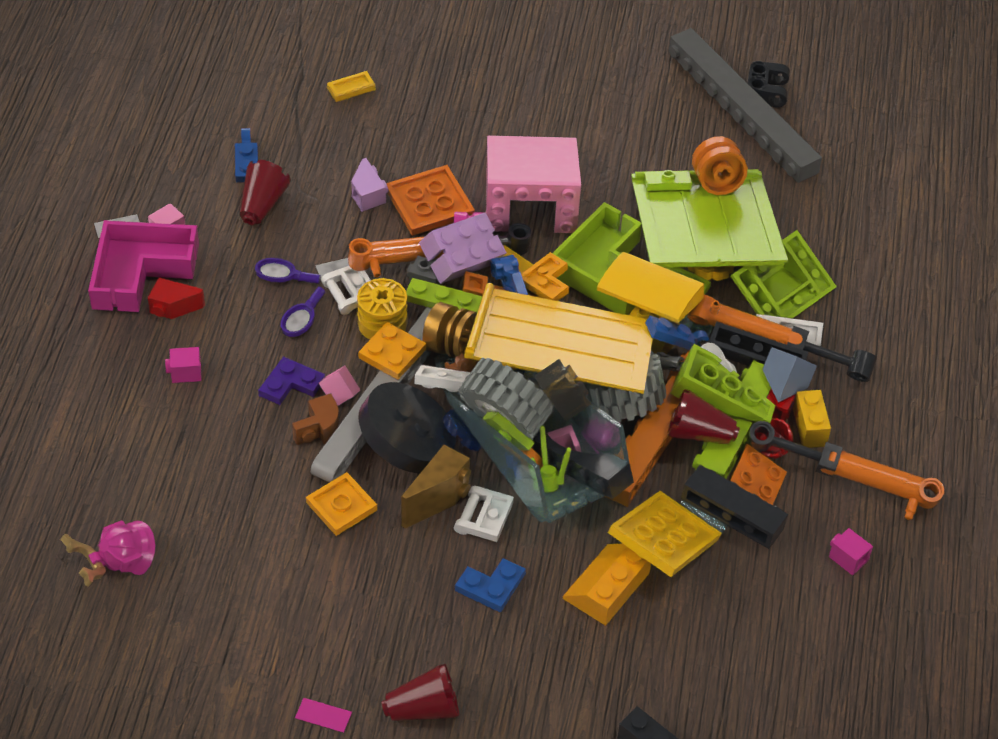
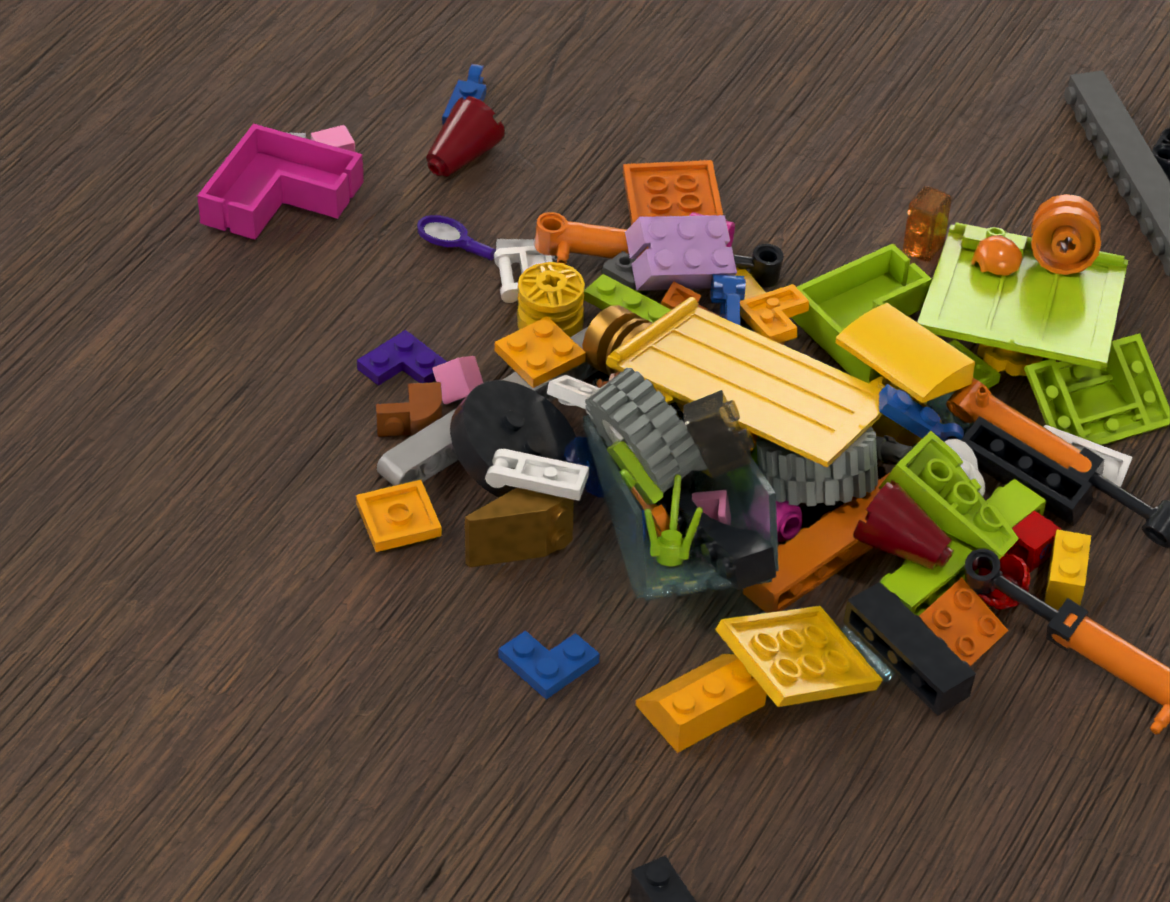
camera: 20 degrees right, 5 degrees down
dark pink helmet [61,520,155,587] -> none
red slope [148,278,205,319] -> none
dark pink brick [165,347,201,383] -> none
dark purple piece [281,287,325,337] -> none
dark pink sticker [295,698,352,733] -> none
yellow tile [327,71,376,102] -> none
lavender slope [351,158,388,211] -> none
dark red cone [381,664,460,721] -> none
white plate [454,486,514,542] -> none
bright pink windscreen [486,136,581,233] -> none
sand blue slope [762,347,817,402] -> none
dark pink brick [829,528,873,575] -> none
none -> white plate [485,449,589,501]
none -> clear orange brick [903,186,952,262]
none -> orange hair [971,235,1022,275]

